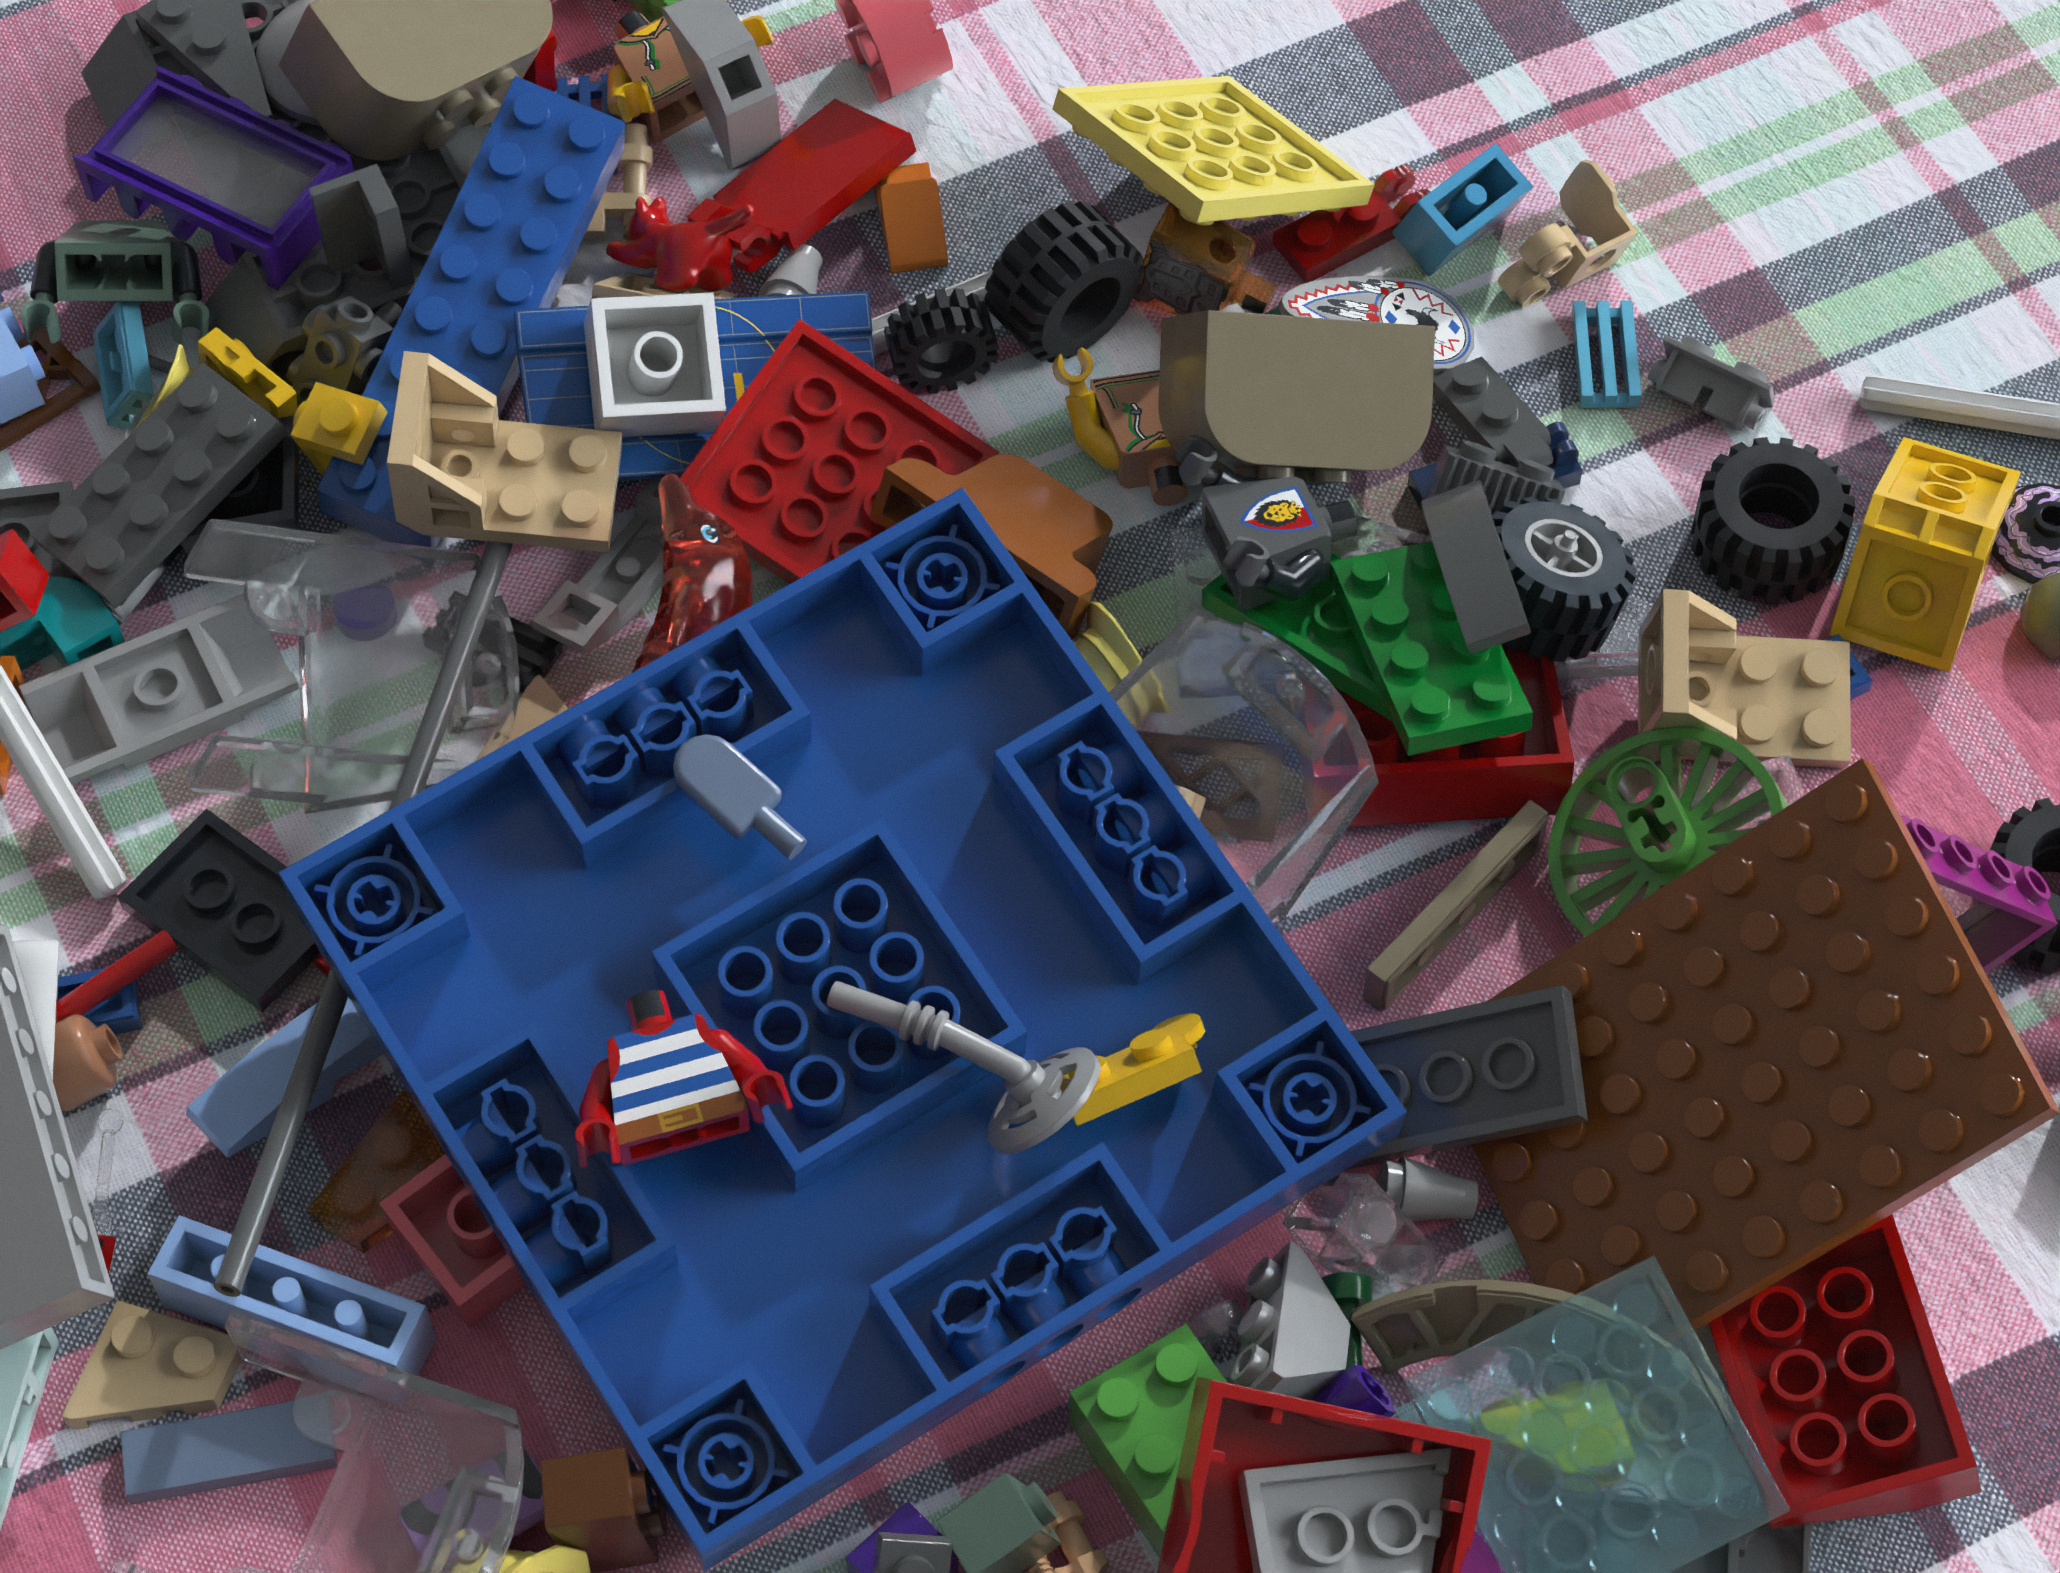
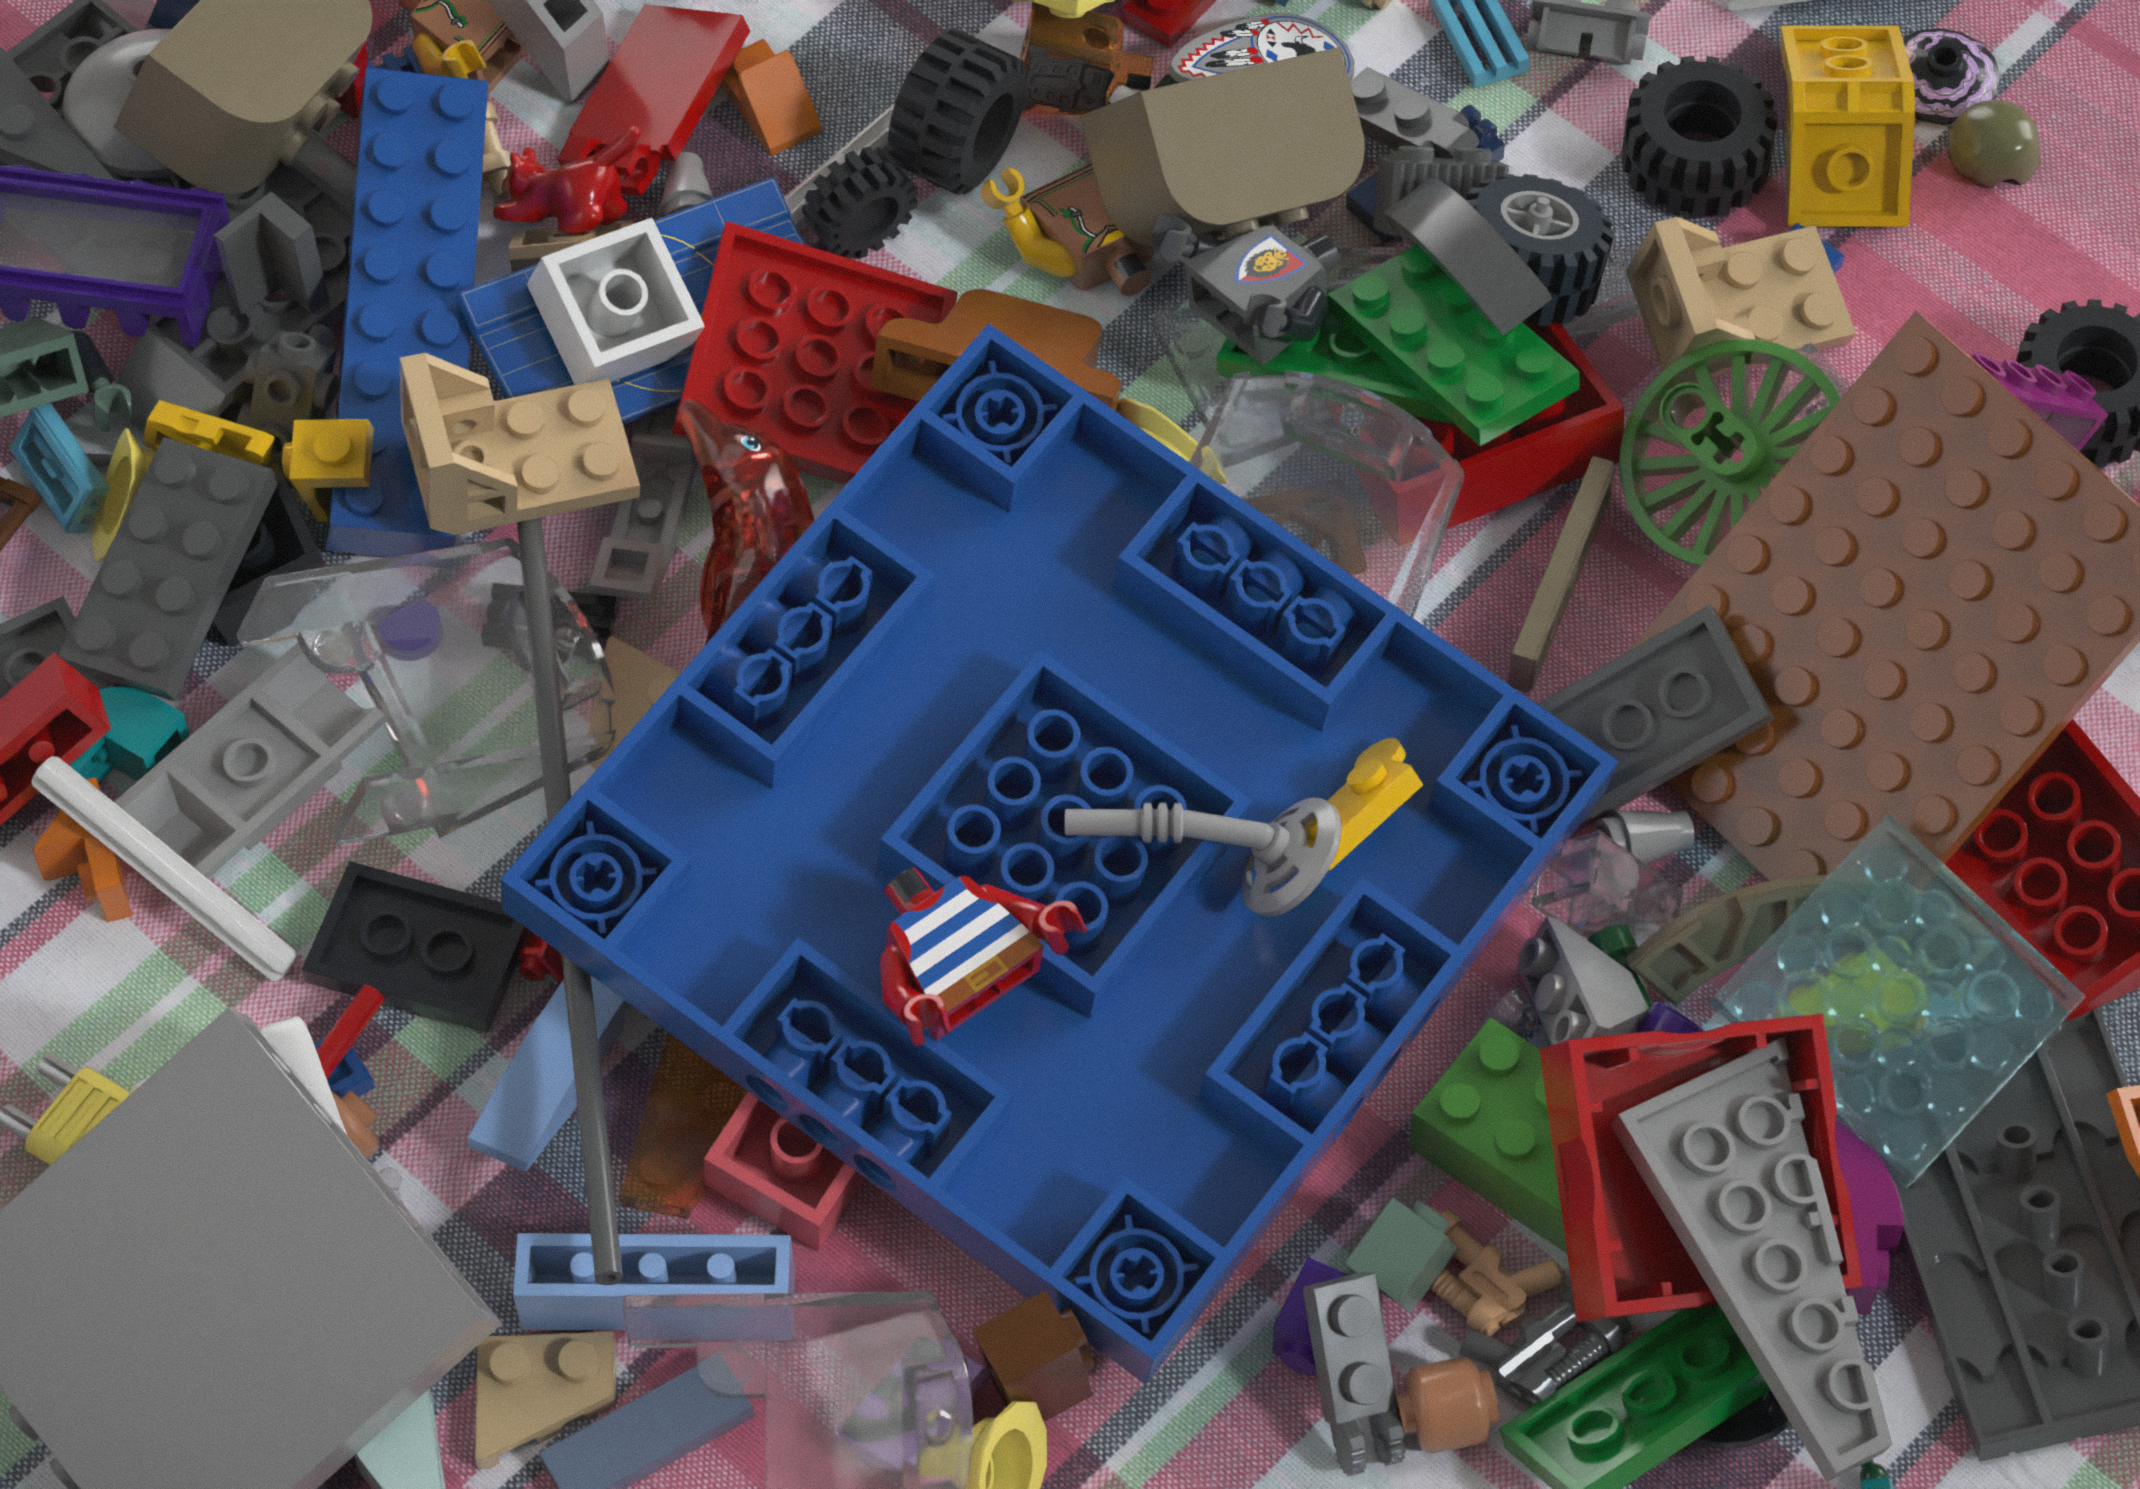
camera: 20 degrees left, 0 degrees up
sand blue piece [673,734,807,860] -> none

